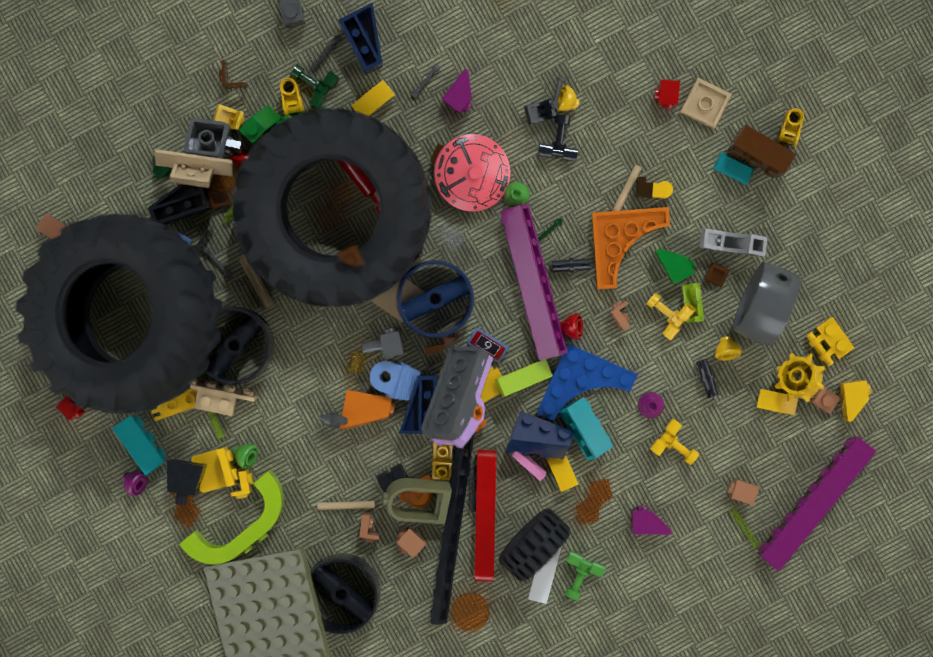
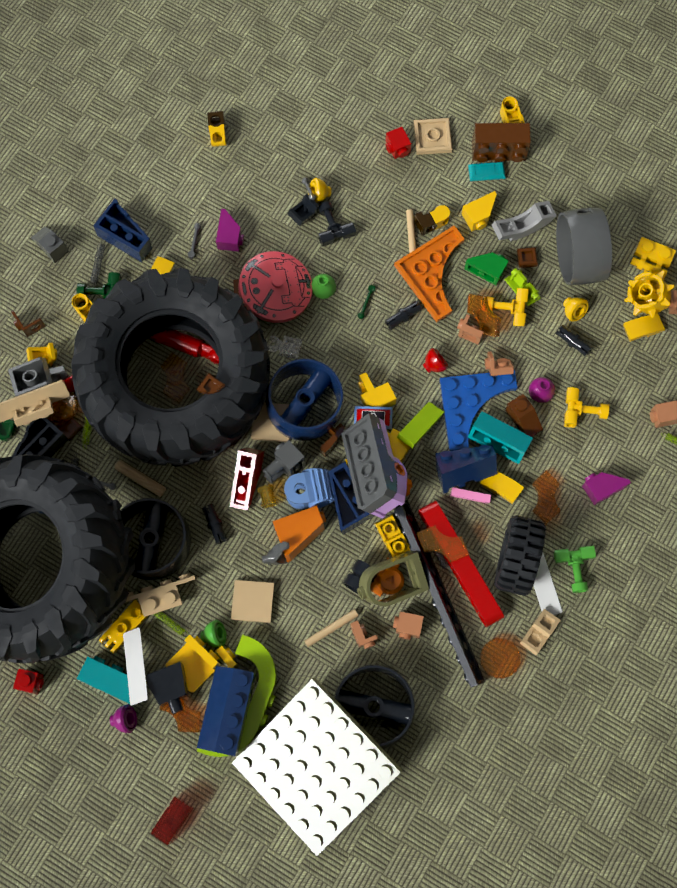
camera: 25 degrees left, 15 degrees down
green slope [239,105,281,144] -> none
magenta brick [500,204,568,360] -> none
none -> white sticker [123,628,148,705]
none -> clear red brick [151,796,194,845]
none -> dark blue slope [197,666,256,757]
none -> black pin [202,504,228,544]
none -> slope [230,447,264,511]
none -> tan tile [231,580,275,623]
none -> yellow brick [357,372,397,407]
none -> clear orange tile [417,526,469,563]
none -> yellow slope [461,191,497,231]
none -> clear orange tile [467,293,501,337]
none -> nougat bracket [484,351,514,376]
none -> reddish brown slope [505,394,543,437]
none -> tan slope [520,609,561,655]

